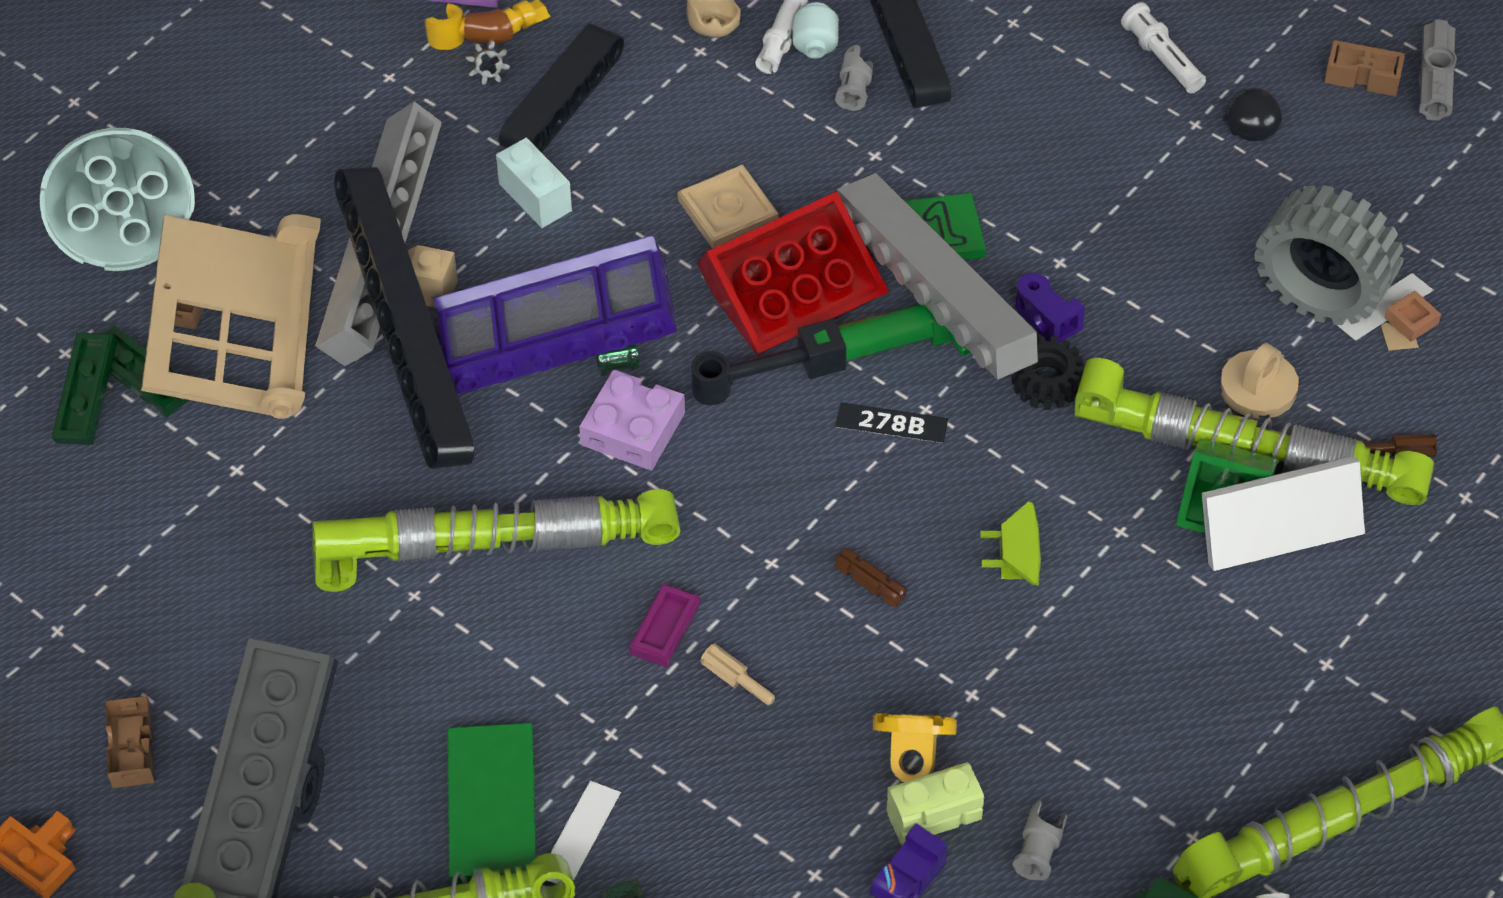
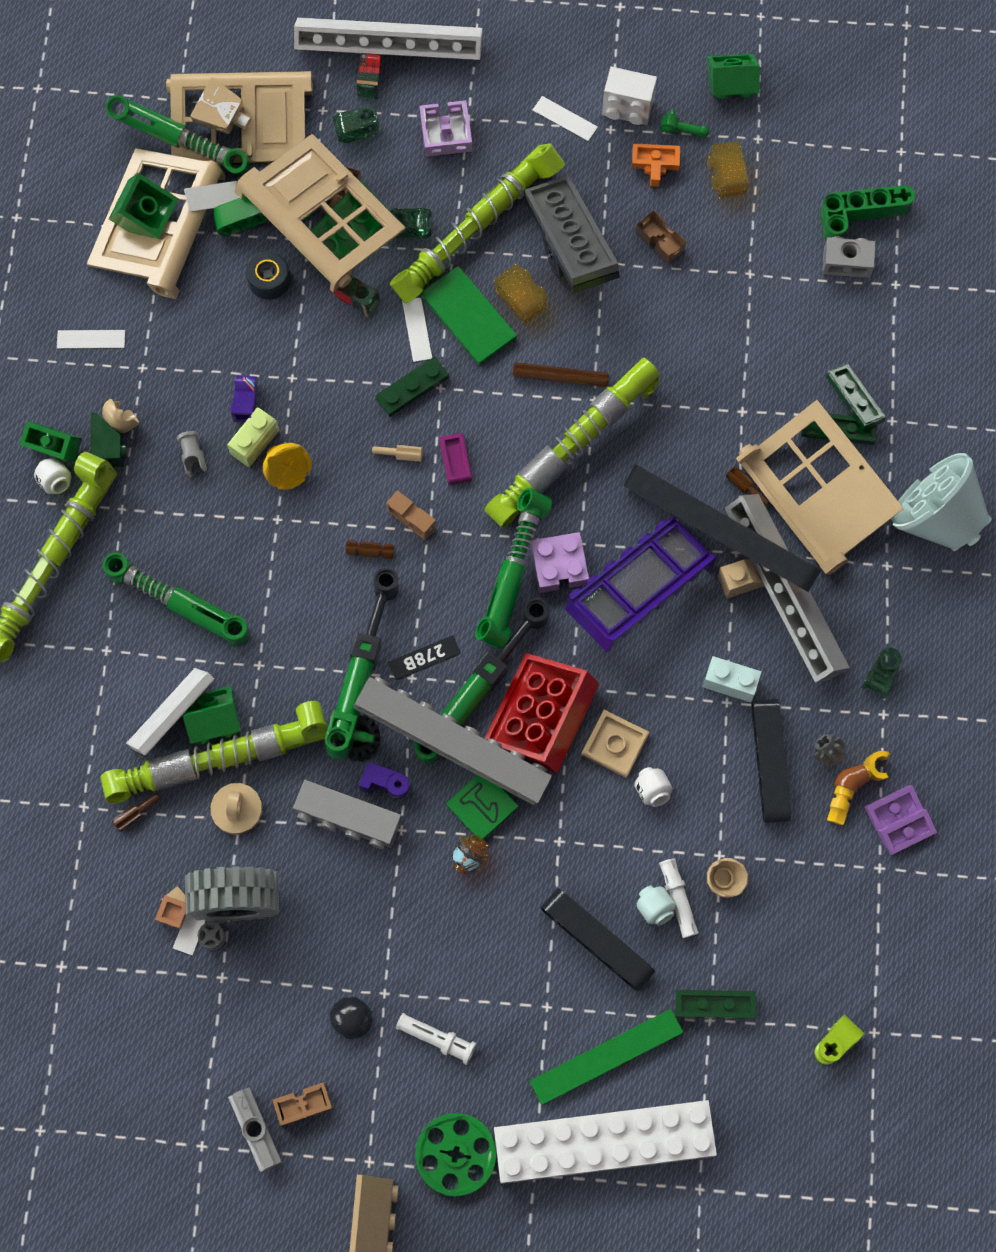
camera: 145 degrees right, 20 degrees up
light grey piece [835,45,873,111] -> none
lime piece [980,501,1041,585] -> none
none -> green piece [103,553,250,646]
none -> light grey brick [293,779,402,849]
none -> green piece [325,568,399,760]
none -> dark green plate [375,356,449,417]
none -> medium nougat piece [386,490,436,540]
none -> head [450,834,489,874]
none -> green piece [475,488,552,649]
none -> clear yellow brick [494,263,547,324]
none -> reddish brown axle [513,362,609,387]
none -> white head [635,767,673,807]
none -> reddish brown axle [726,466,769,506]
none -> clear green piece [861,647,902,699]

